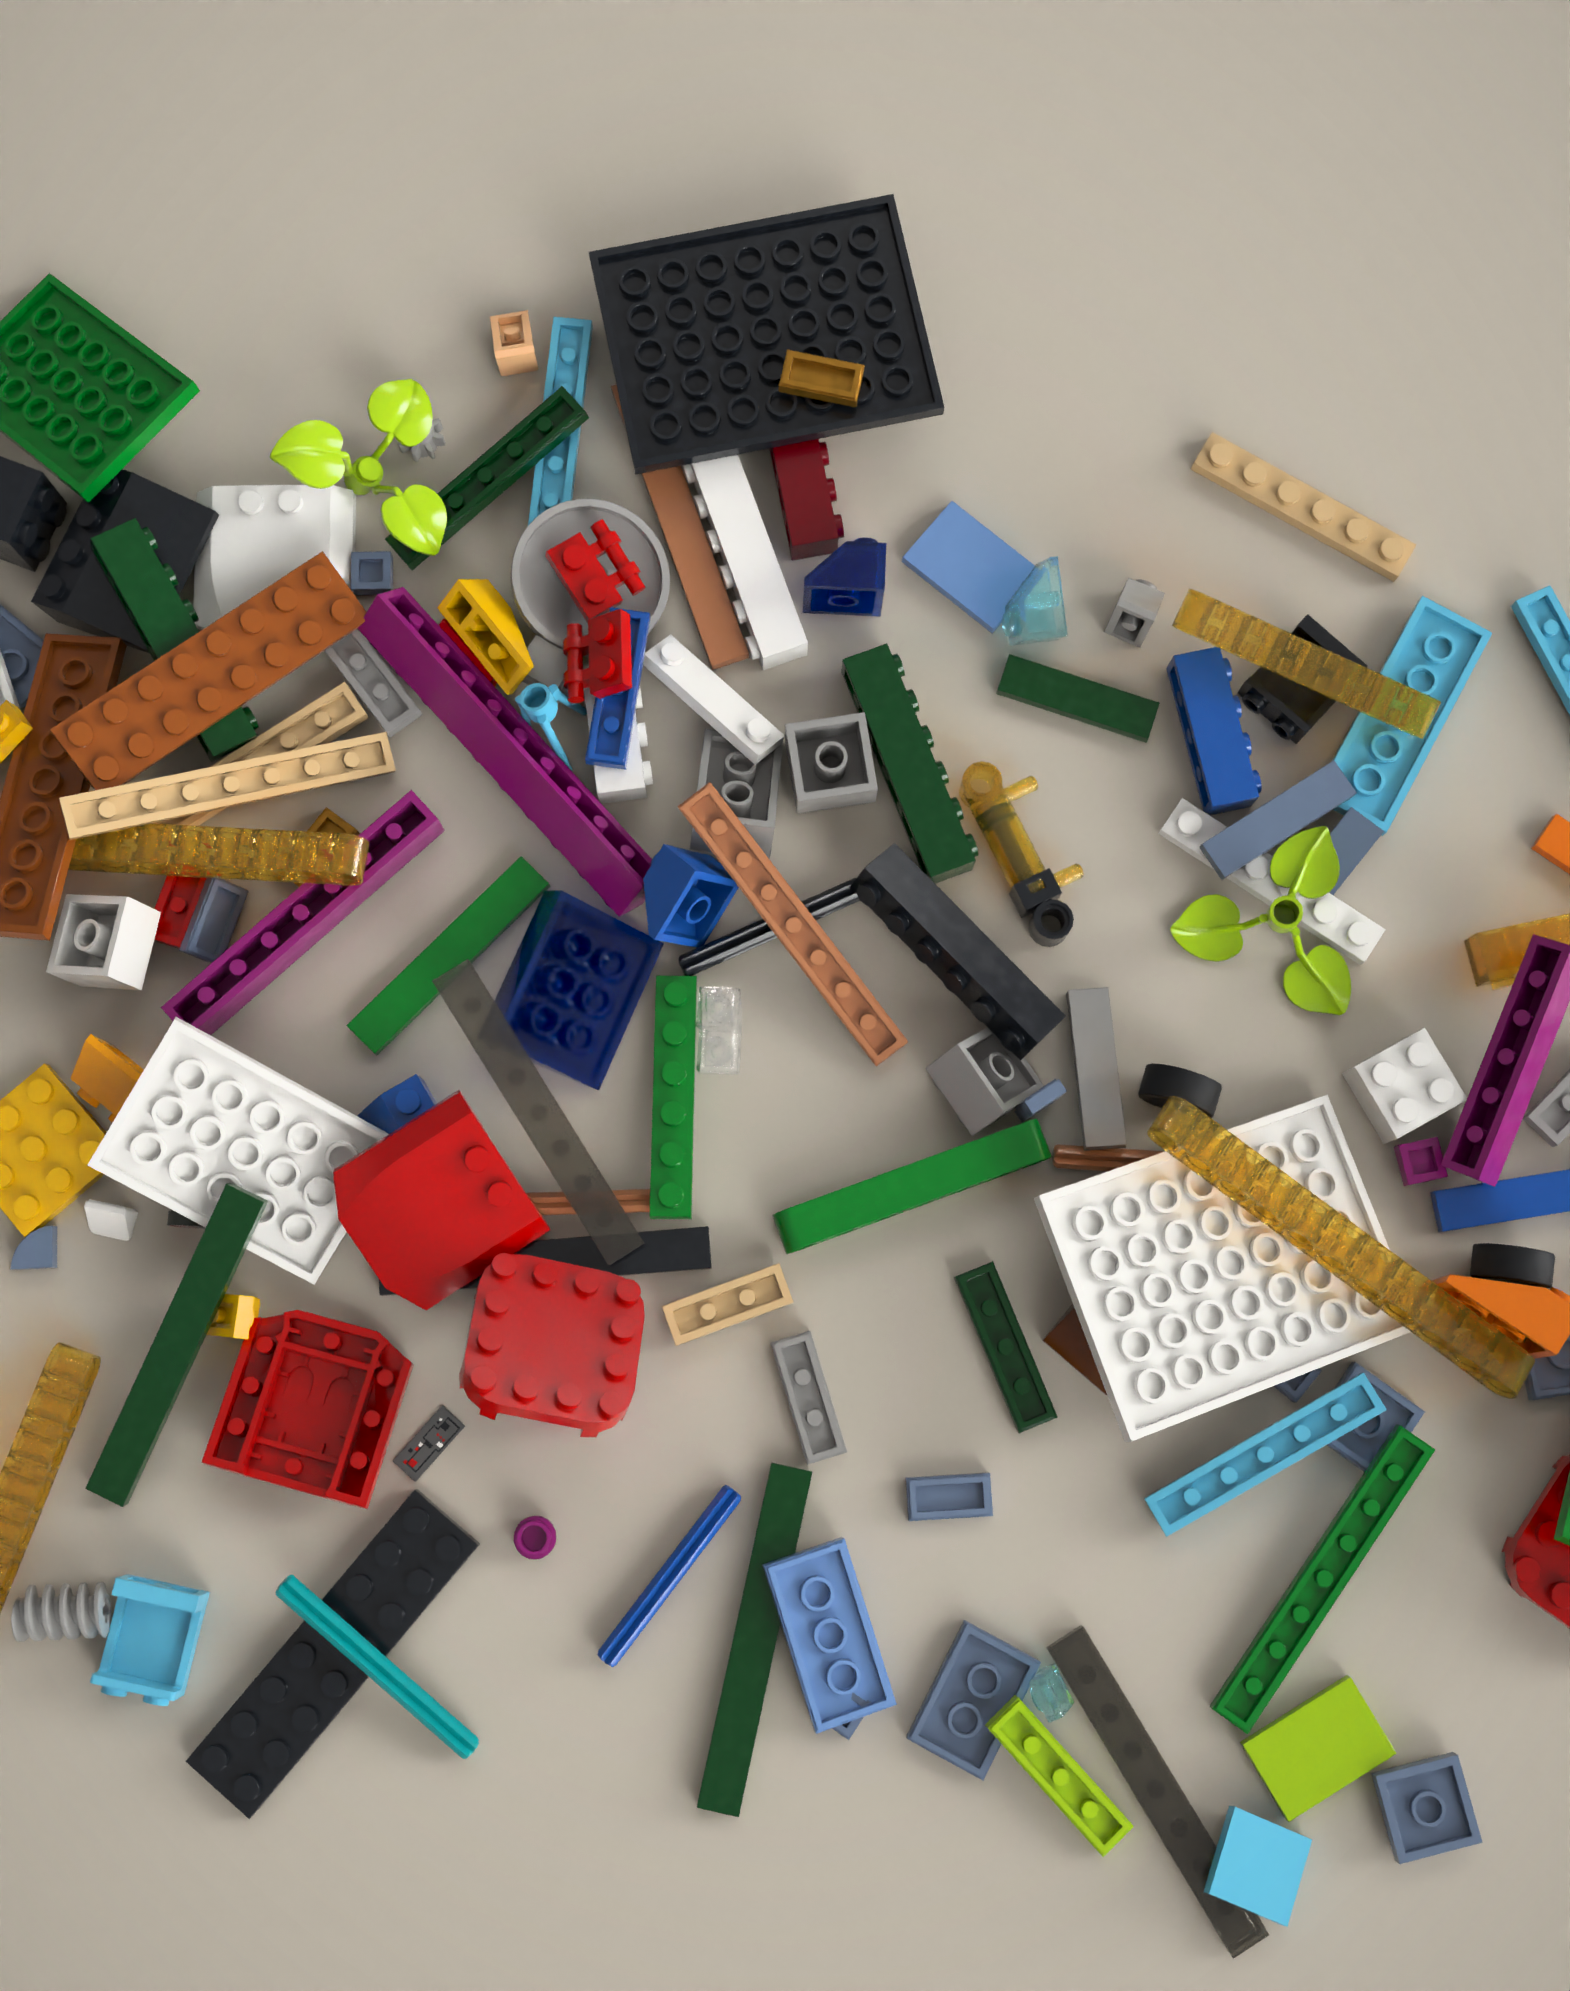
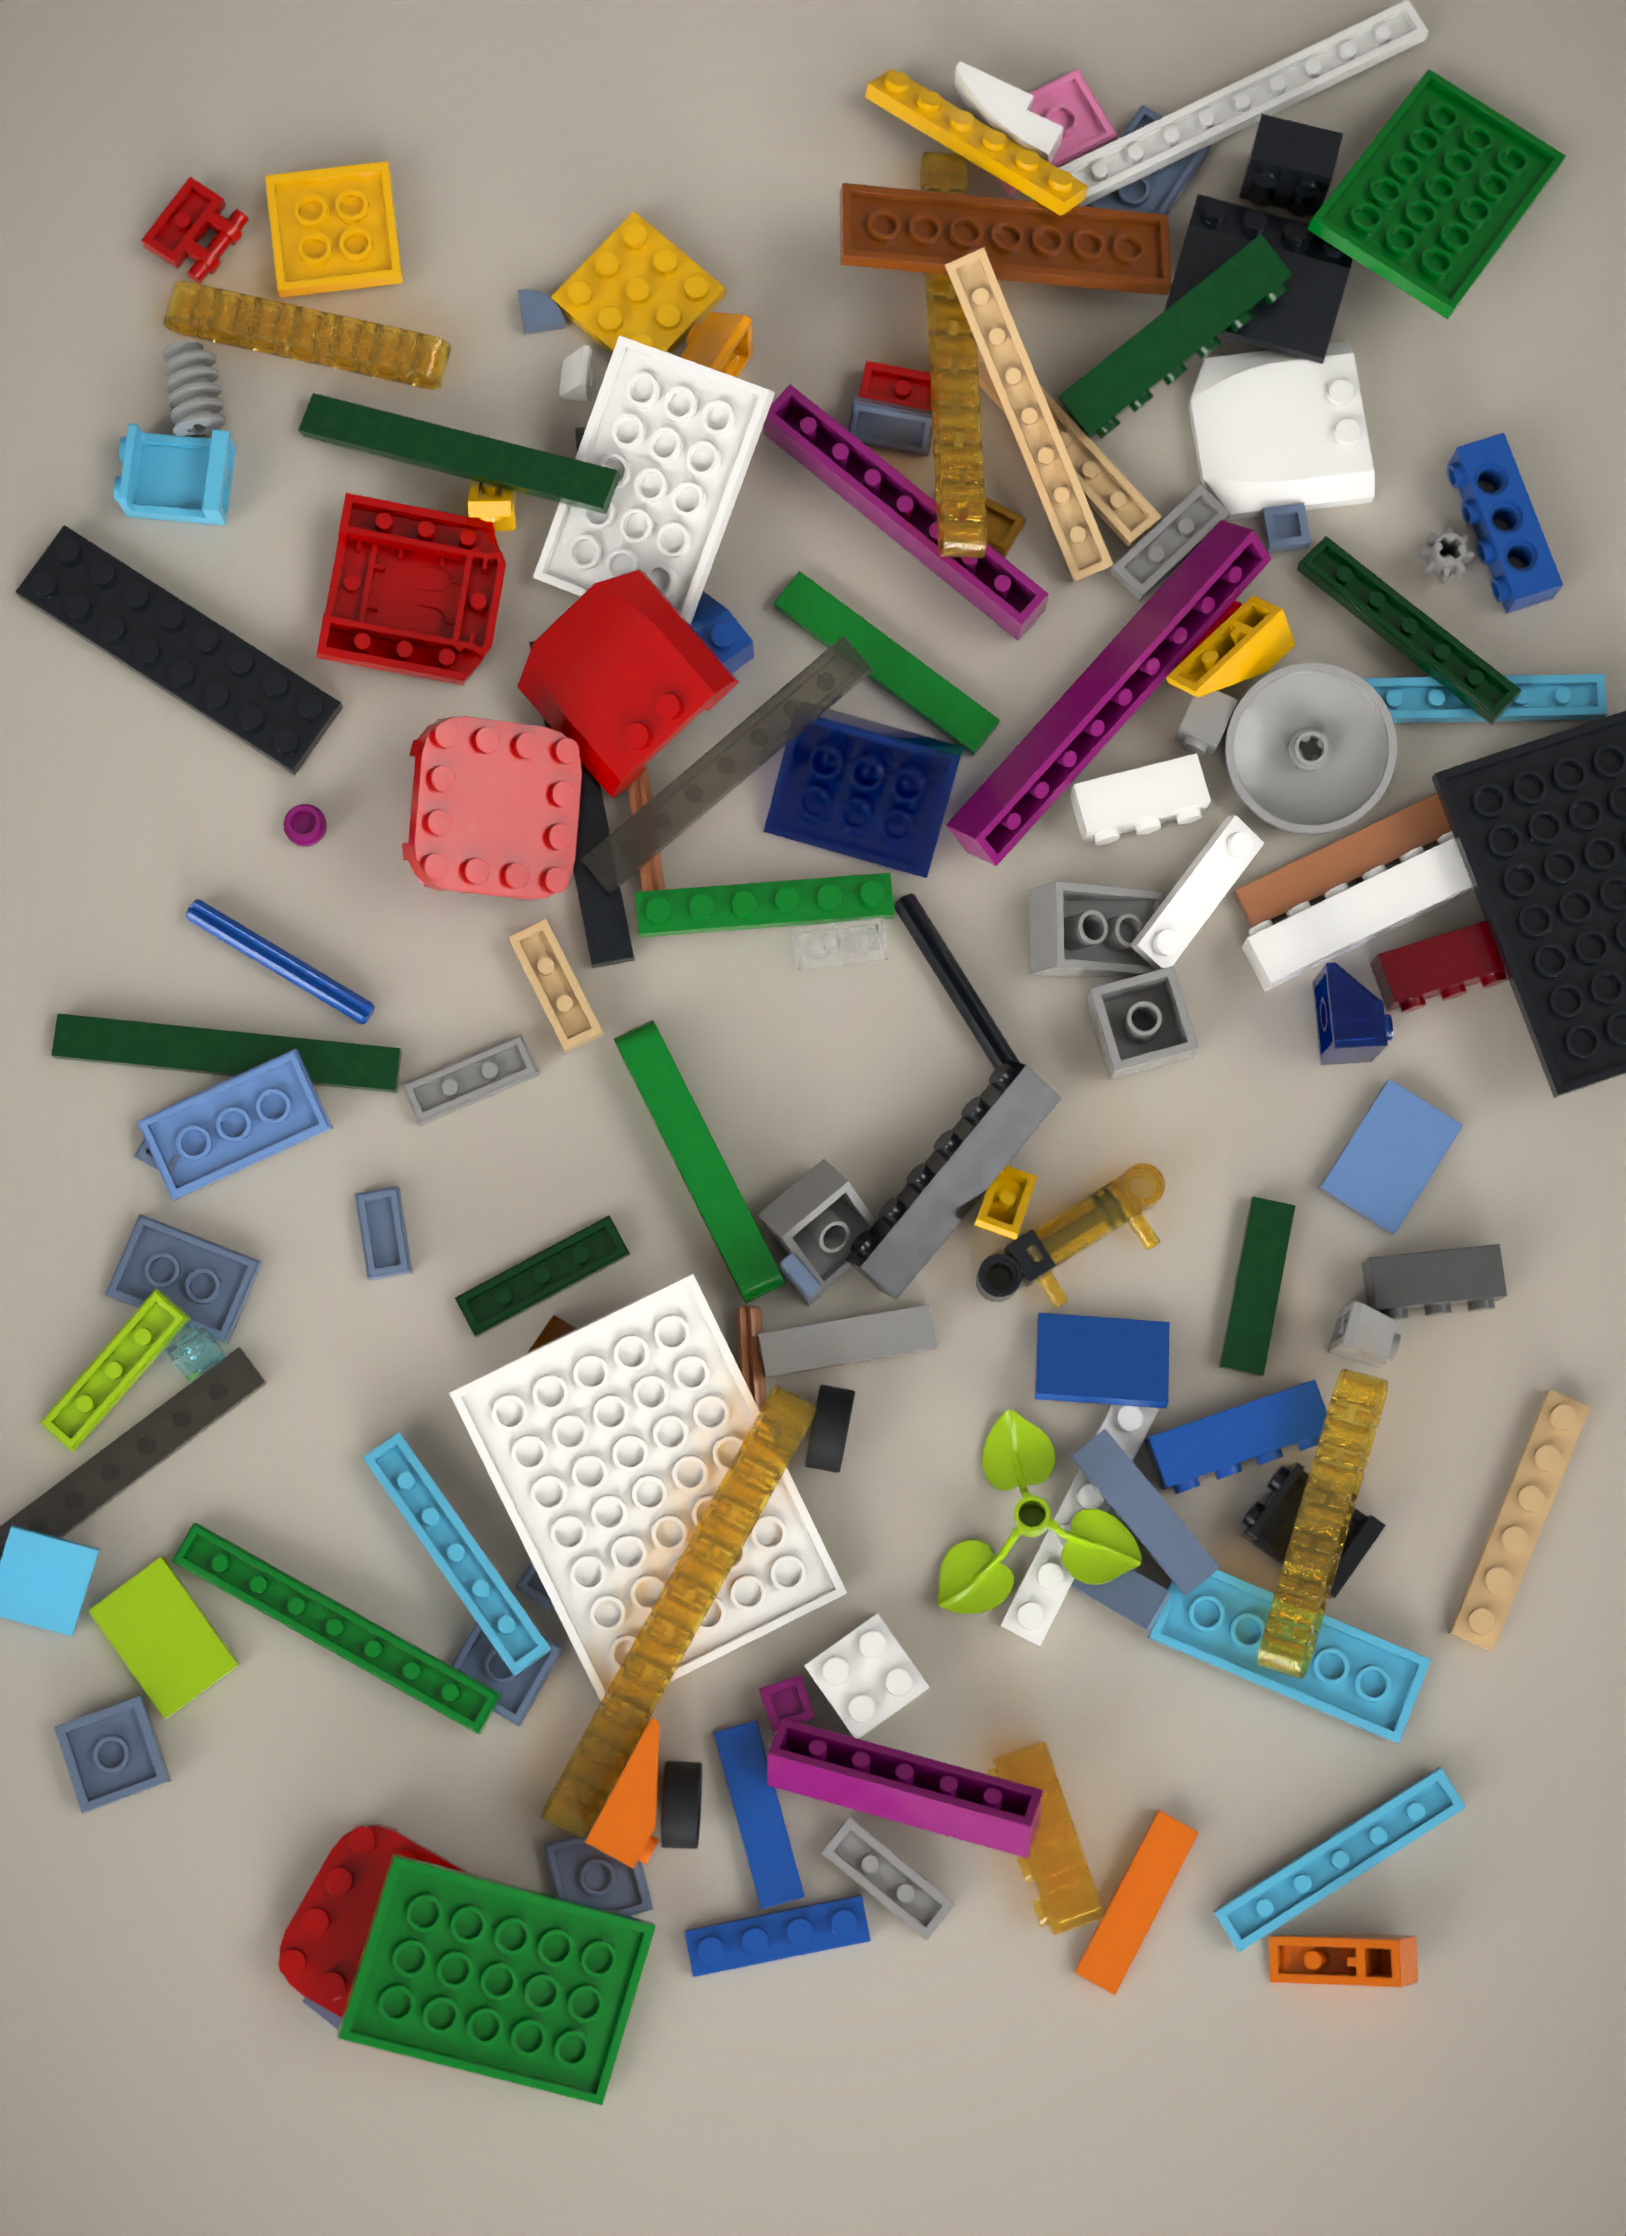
camera: 85 degrees right, 0 degrees up
white brick [46,894,161,990] -> none
dark orange plate [50,551,366,791] -> none
lime plant [270,379,447,556] -> none
teal axle [275,1575,479,1759] -> none
dark grey sticker [393,1405,465,1482] -> none
light nougat slope [490,310,538,376] -> none
medium azure plant [515,683,587,771] -> none
red plate [545,519,646,623] -> none
red plate [563,608,632,703] -> none
blue tile [585,607,651,770] -> none
blue slope [643,844,739,948] -> none
nougat tile [678,782,908,1066] -> none
pearl gold tile [779,349,865,407] -> none
dark green brick [841,643,979,884] -> none
clear light blue slope [1002,556,1068,646] -> none
none -> yellow slope [974,1165,1038,1240]
none -> blue tile [1034,1313,1170,1409]
none -> dark grey brick [1361,1244,1507,1320]
none -> blue brick [1447,433,1563,614]

